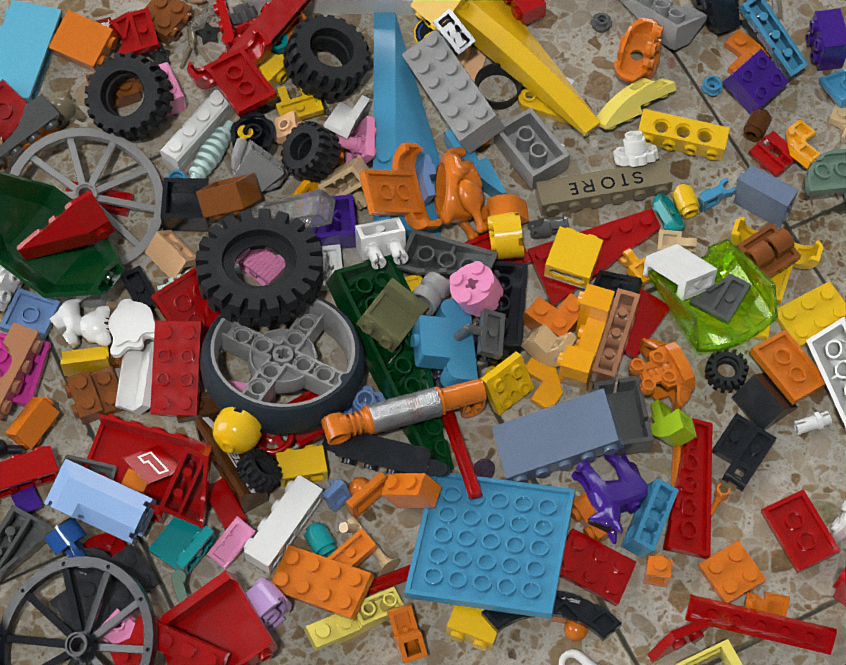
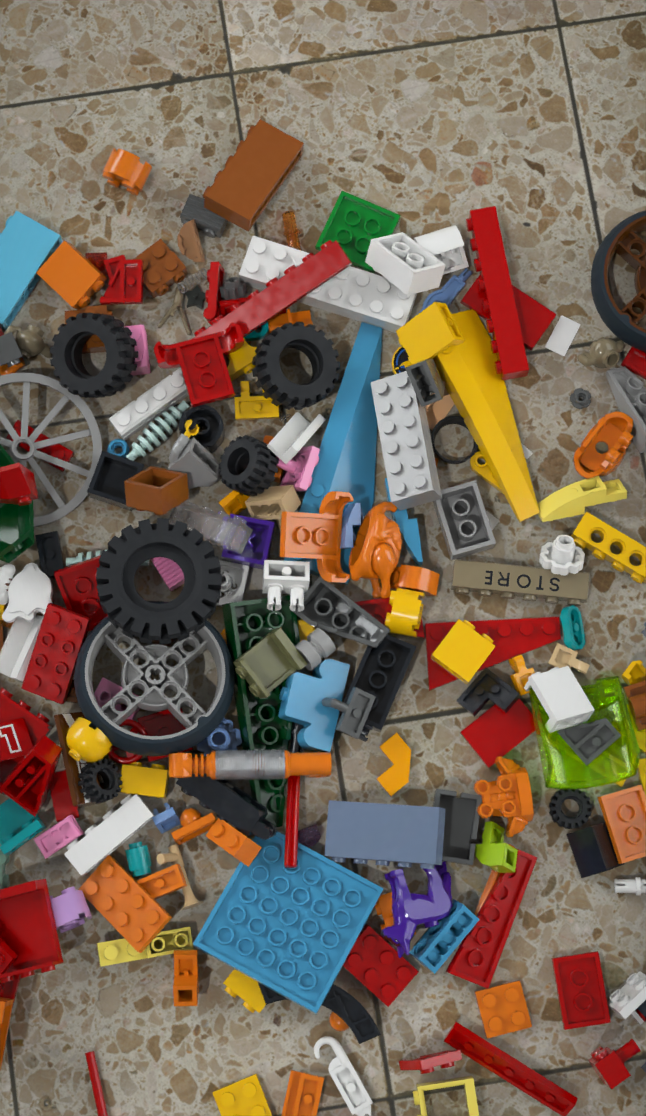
camera: 20 degrees right, 15 degrees up
light nougat panel [145,230,196,280] -> none
pearl dark grey piece [146,47,171,65] -> none
light nougat brick [274,111,304,145] -> none
red axle [367,564,411,595] -> none
bright pink brick [450,261,503,317] -> none
yellow plate [480,352,535,416] -> none
tan brick [521,324,577,367] -> none
orange brick [523,293,580,337] -> none
dark grey piece [527,215,569,238] -> none
light orange wedge [556,283,615,391] -> none
nougat brick [591,288,640,382] -> none
orange brick [643,554,673,588] -> none
yellow brick [672,184,700,219] -> none
dark azure plate [698,178,735,213] -> none
orange hand [711,483,731,517] -> none
black plate [712,413,757,464] -> none
black plate [722,426,777,492] -> none
orange plate [745,591,790,617] -> none

